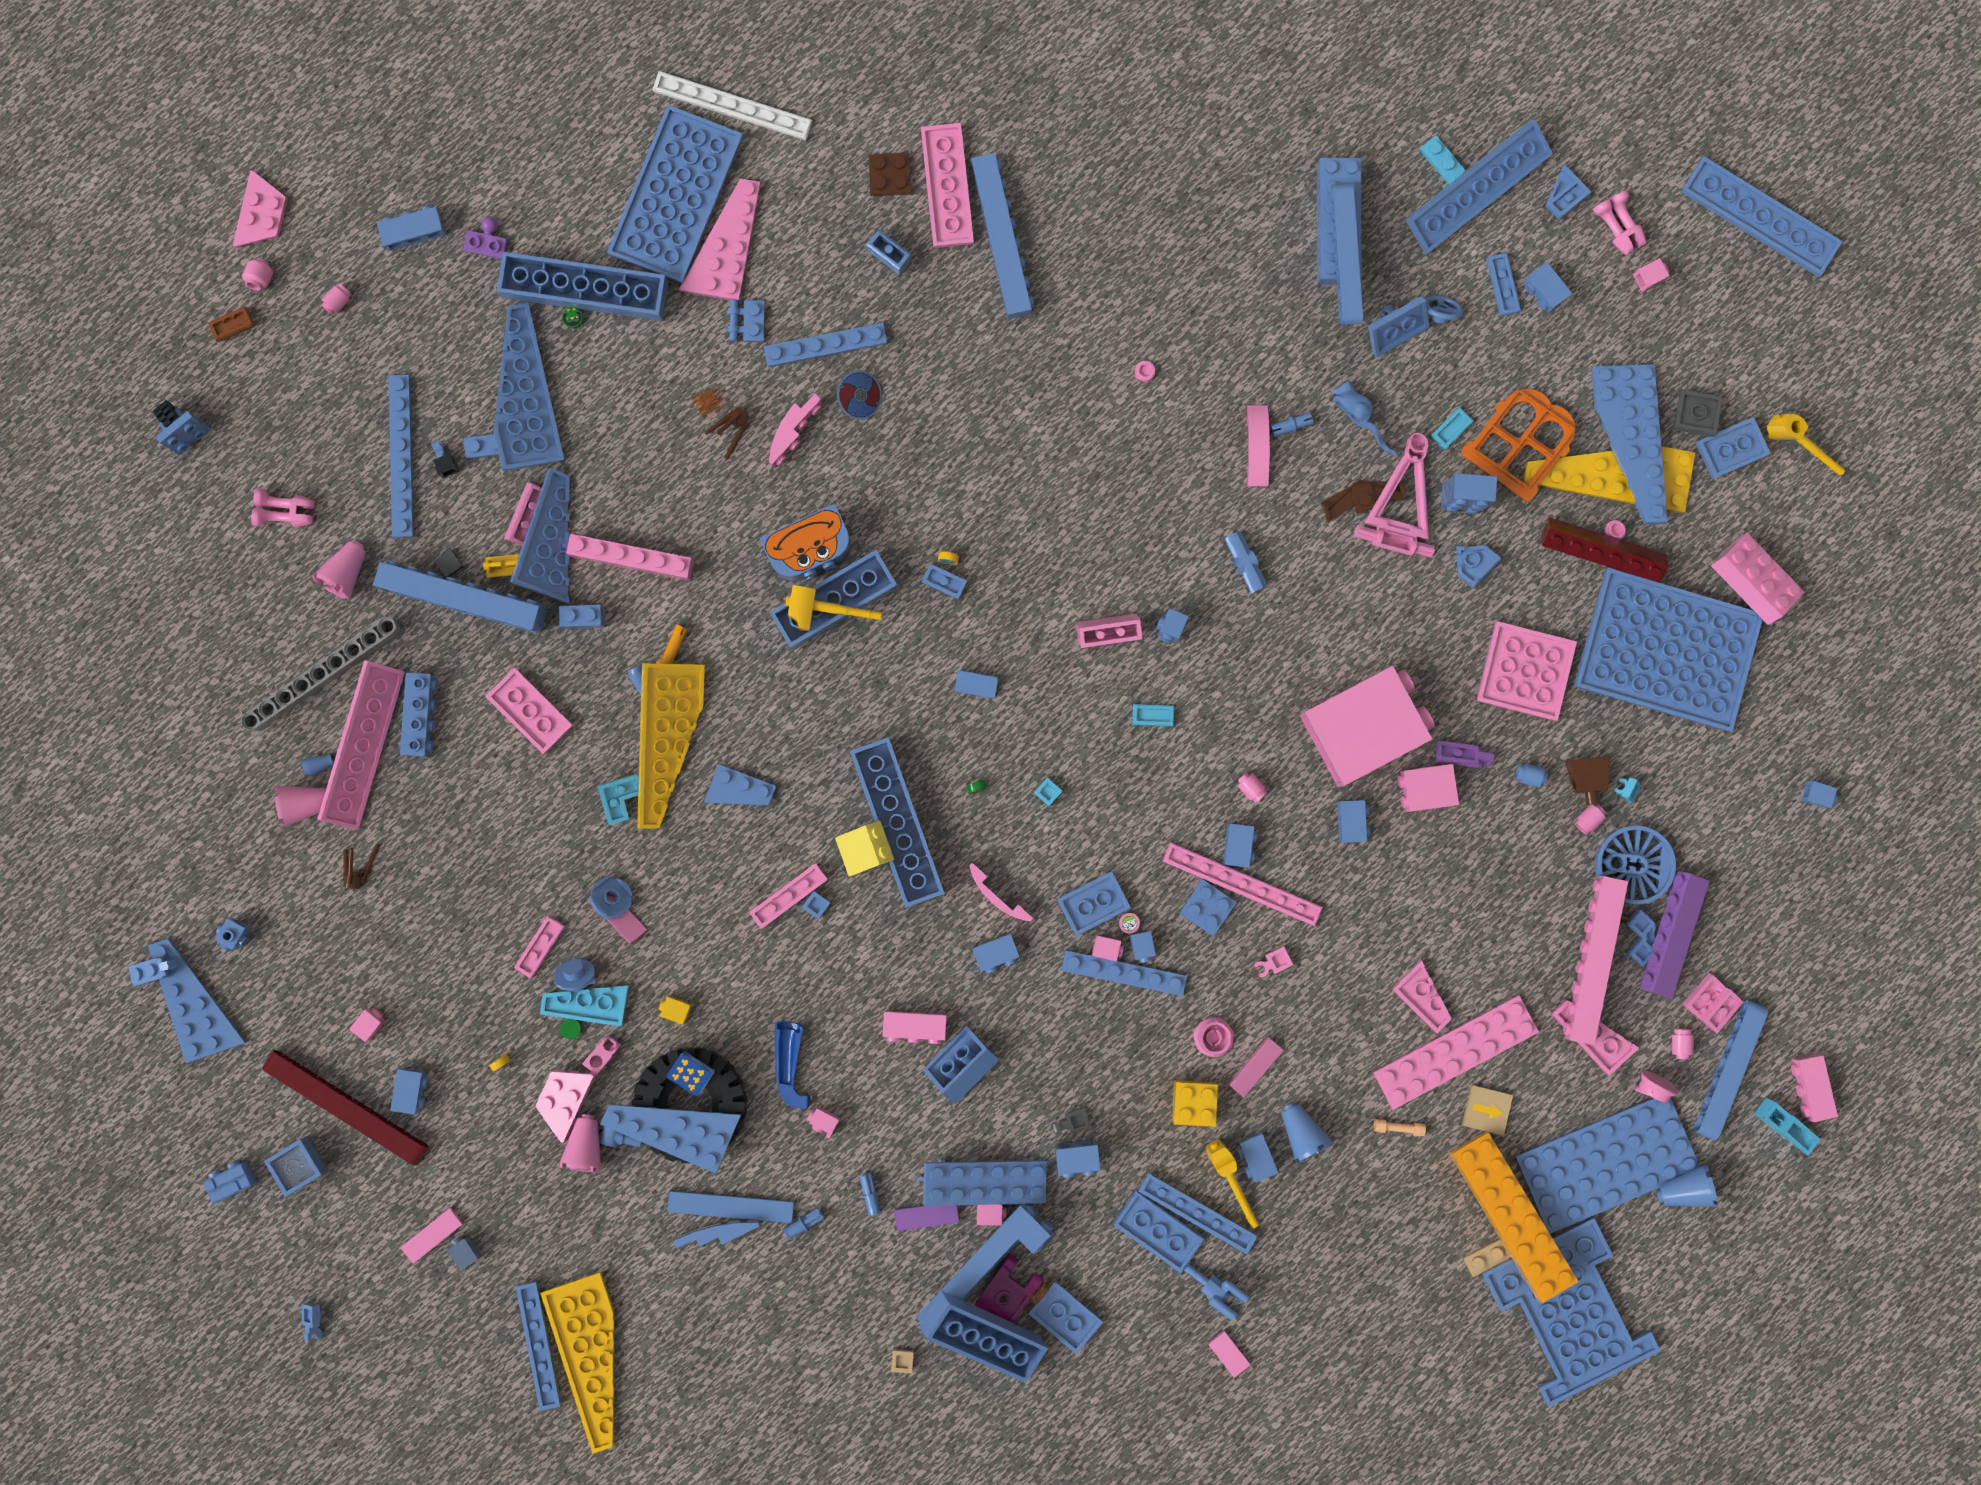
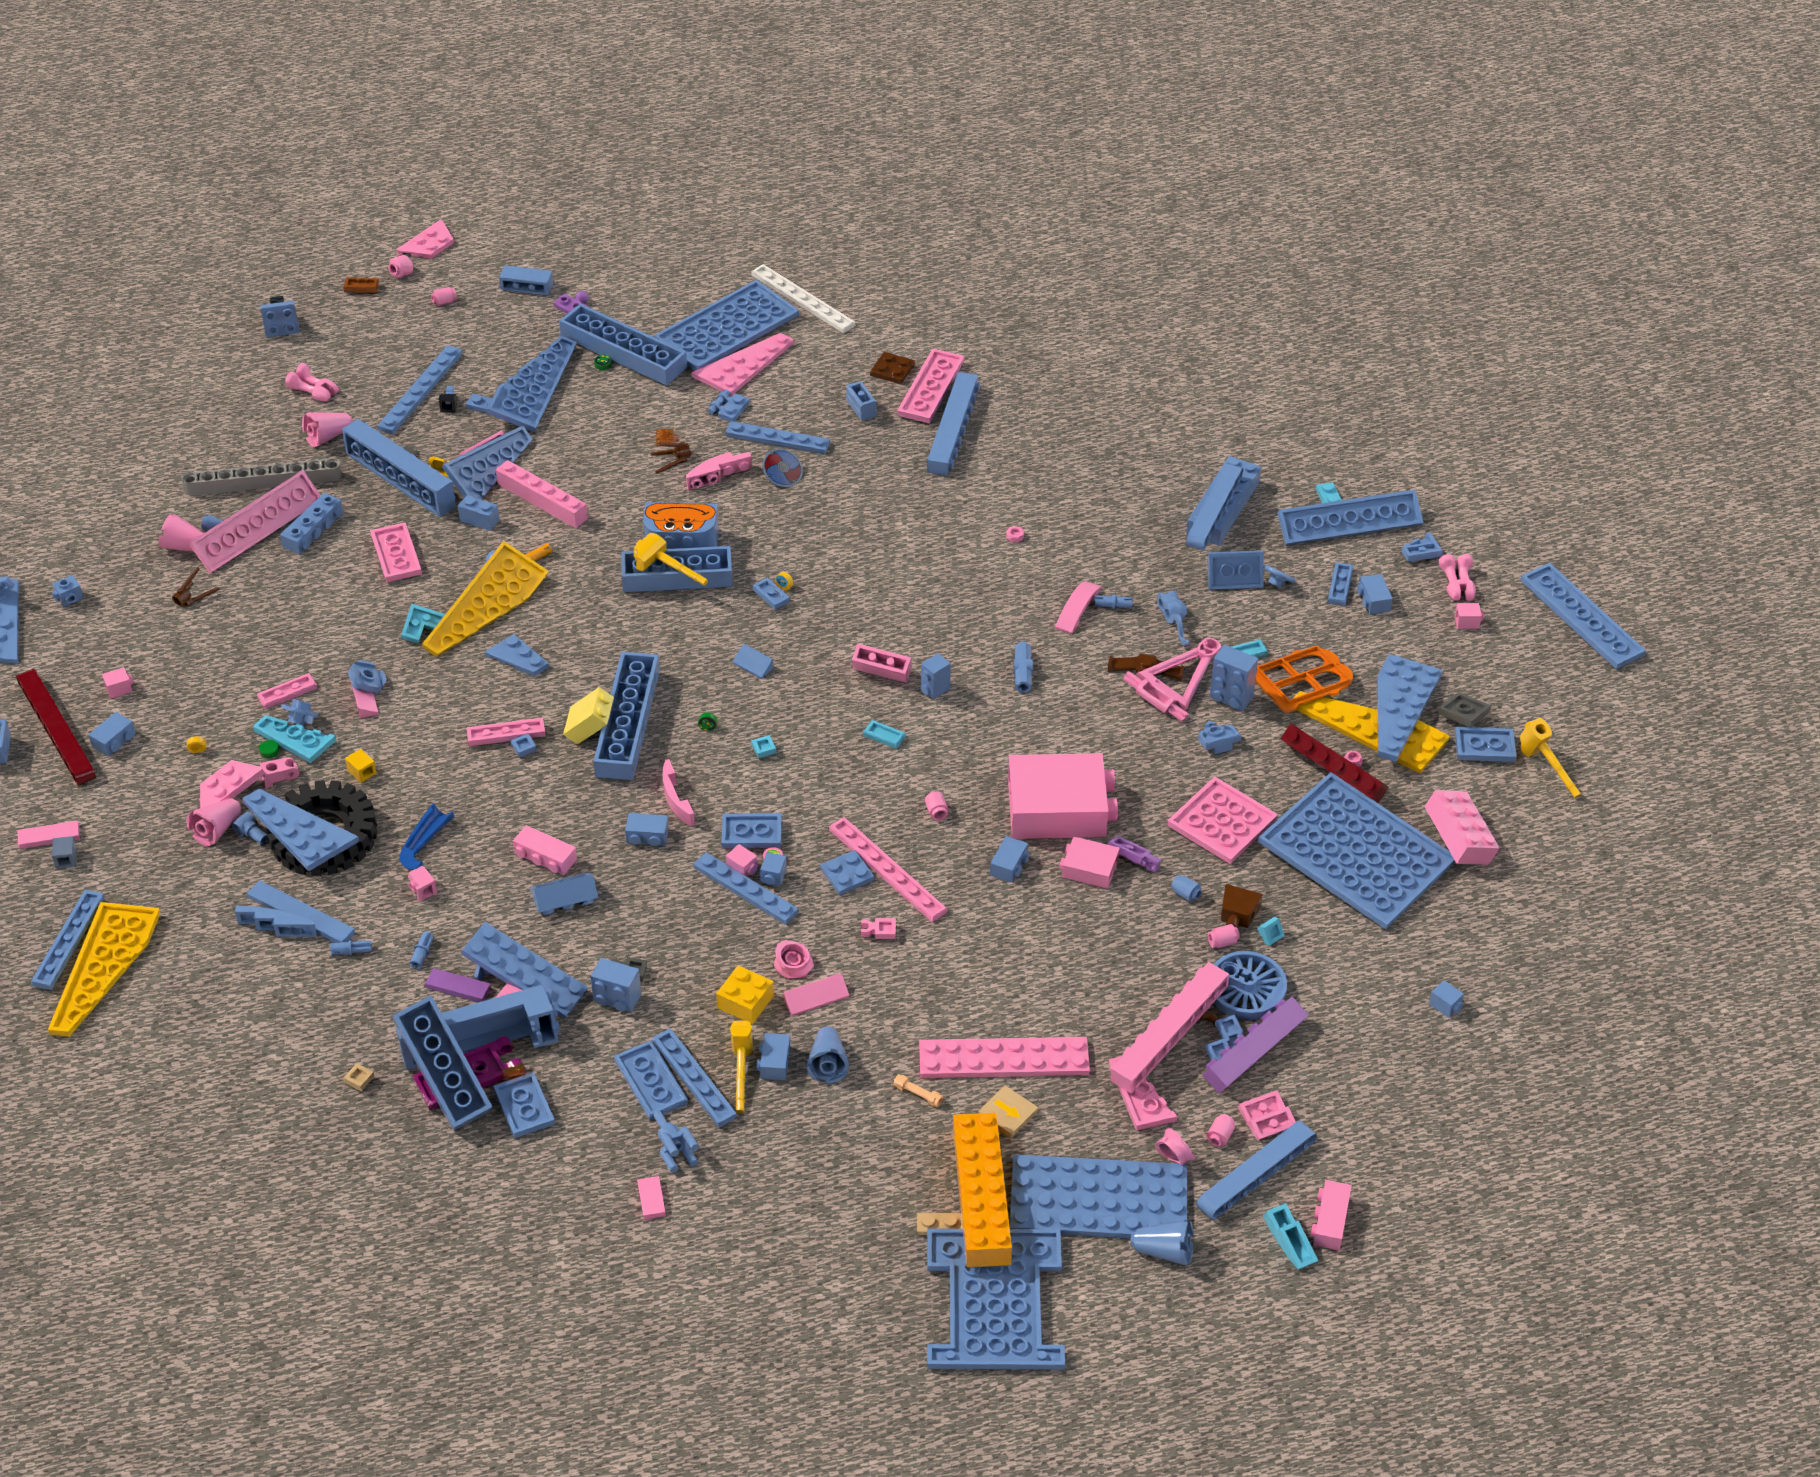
camera: 25 degrees right, 40 degrees down
blue piece [666,1051,715,1096] -> none
medium blue brick [1223,823,1257,868] -> none
bright pink wing [1392,960,1452,1034] -> none

